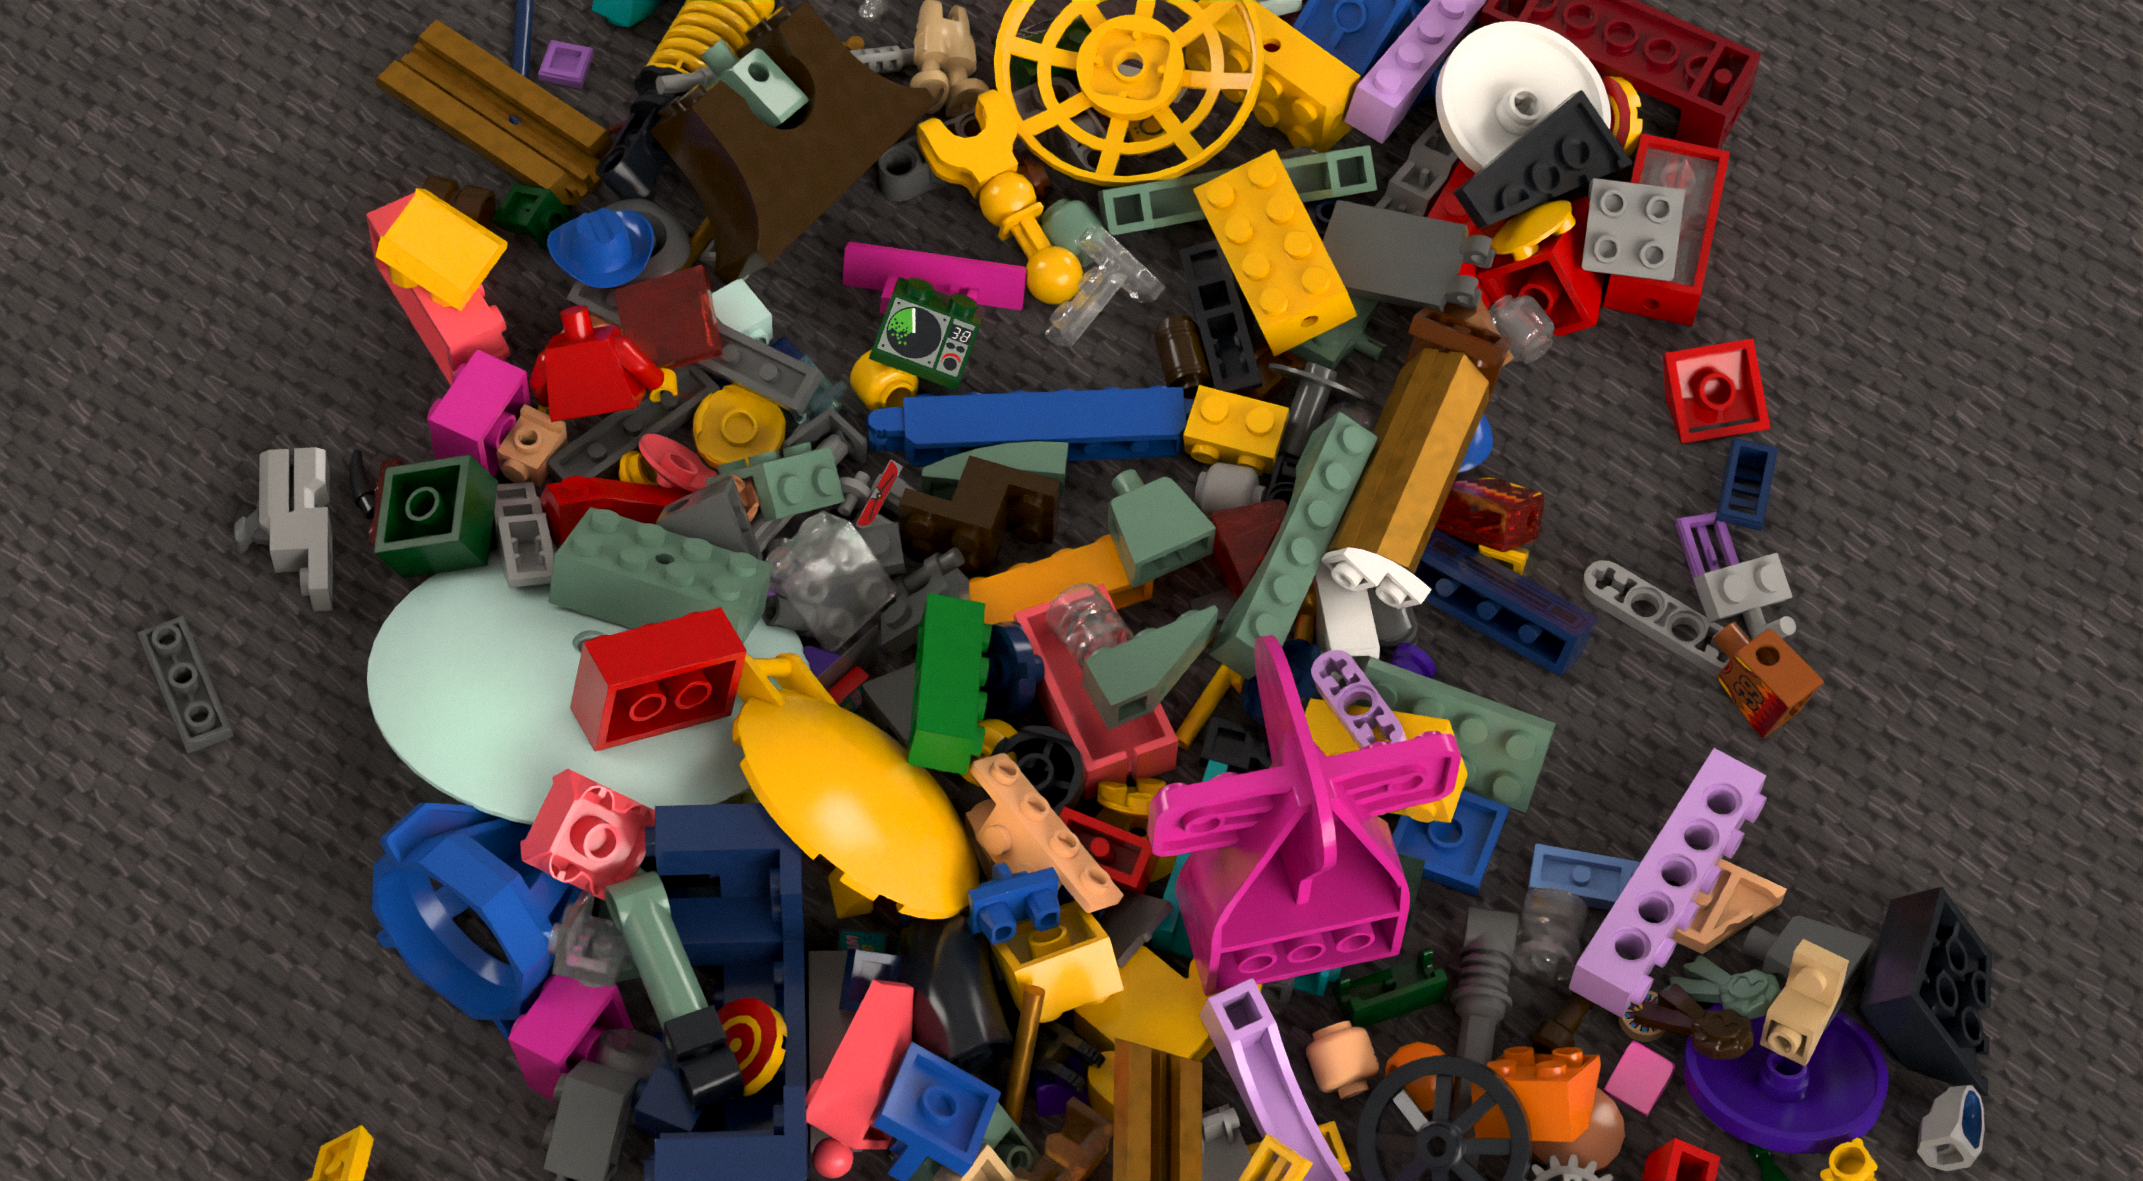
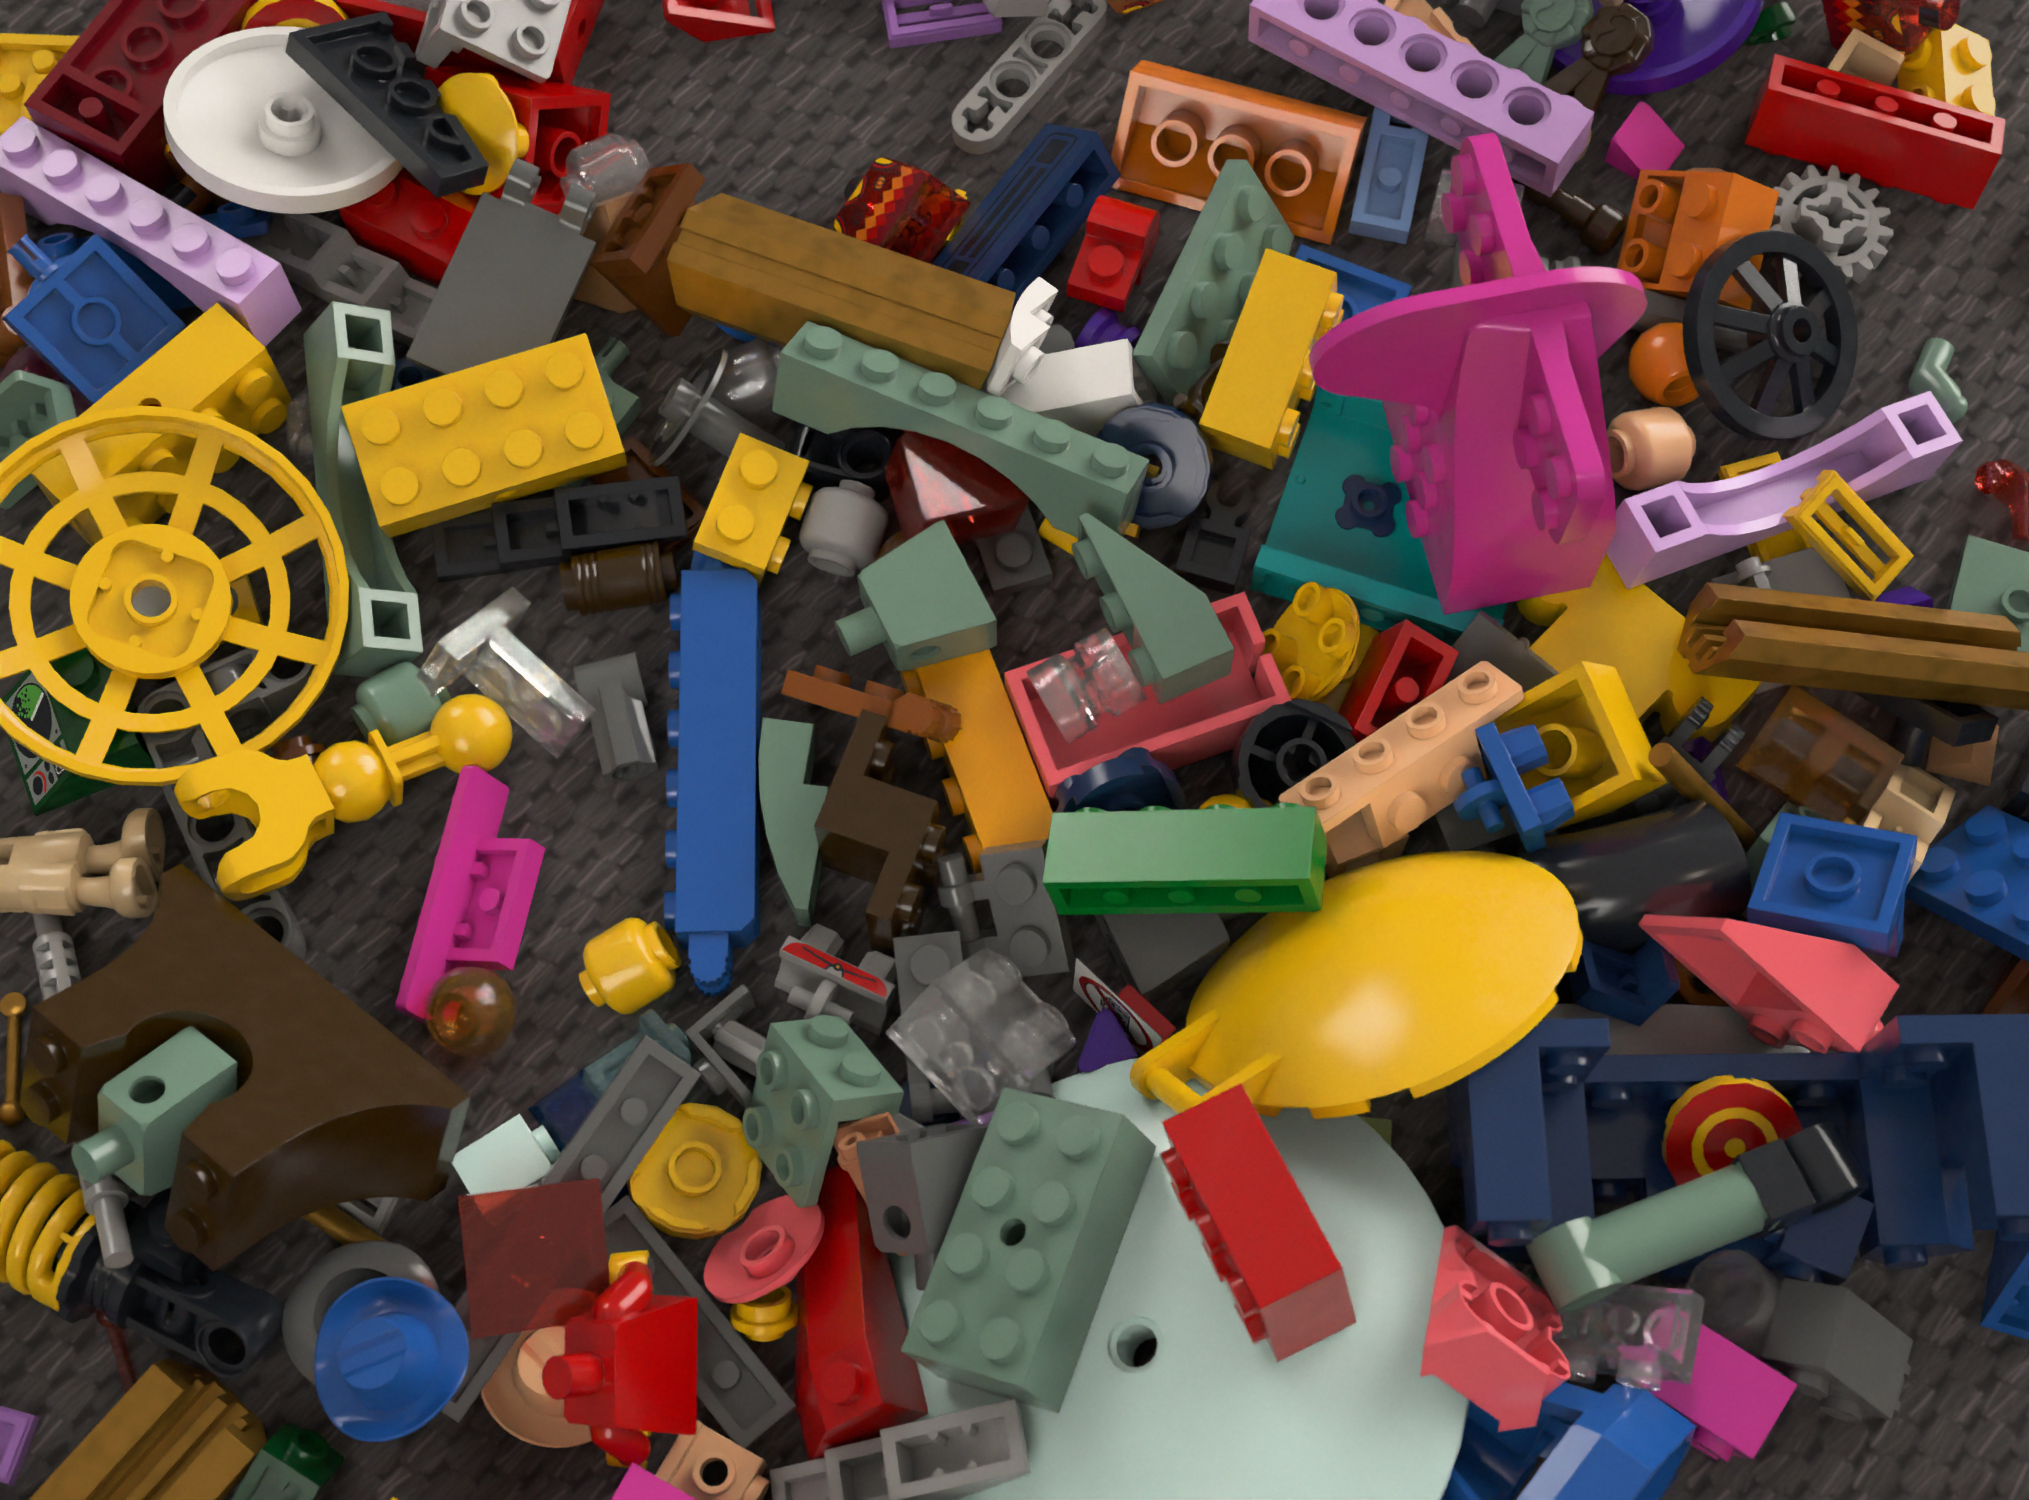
camera: 85 degrees left, 10 degrees up
slope [868,277,986,391] -> none
lavender beam [1311,650,1407,750] -> none
none -> clear orange piece [424,967,517,1058]
none -> dark grey piece [573,652,659,783]
none -> dark orange hinge [781,665,962,743]
none -> red brick [1066,195,1160,313]
none -> orange slope [1111,60,1368,245]

